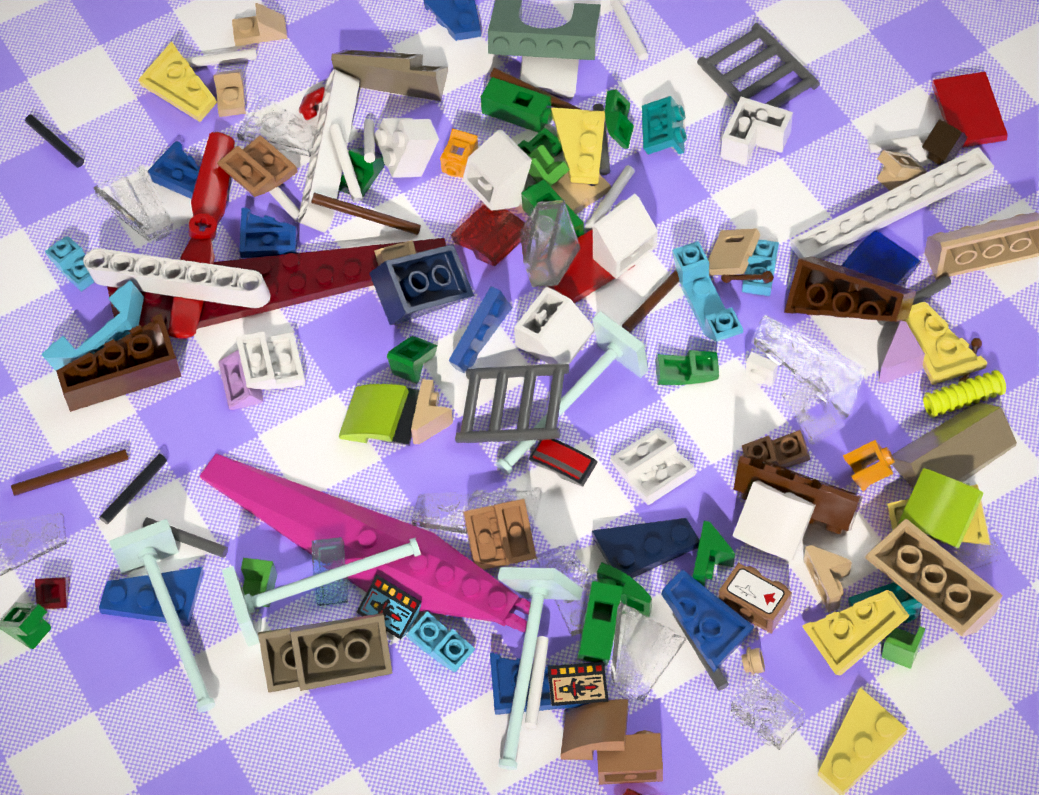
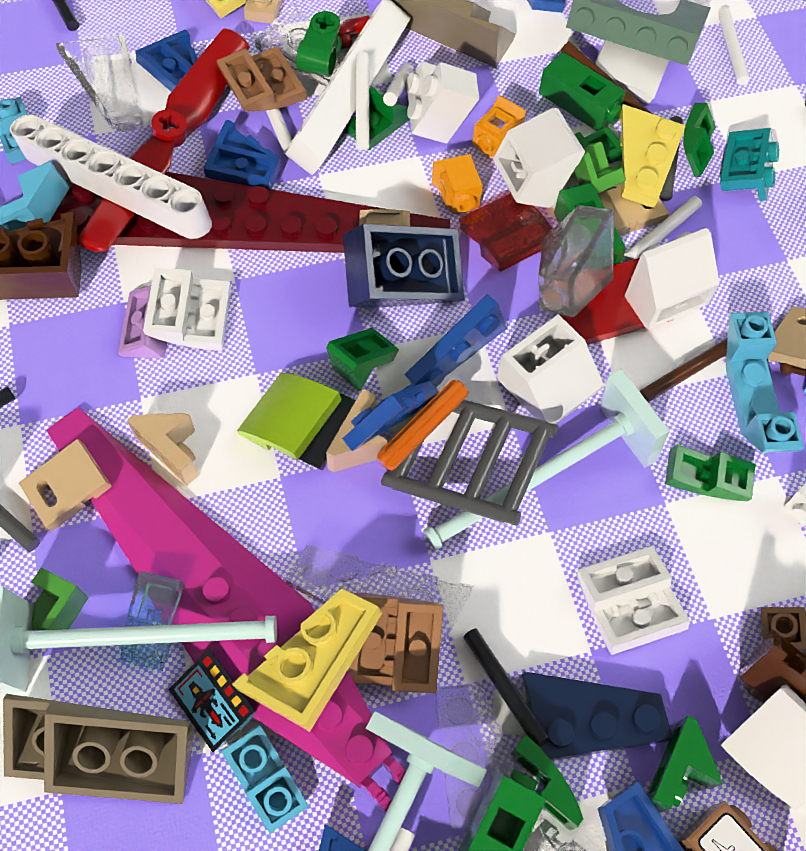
camera: 10 degrees right, 5 degrees up
reddish brown bar [311,192,421,235] -> none
slope [529,439,598,487] -> none
none -> tan piece [18,439,112,532]
none -> tan slope [127,413,199,486]
none -> light yellow wing [232,589,382,732]
none -> green piece [296,11,342,77]
none -> blue wing [342,380,439,451]
none -> orange axle [377,380,469,471]
none -> light orange window [431,154,483,214]
none -> black bar [463,628,550,747]

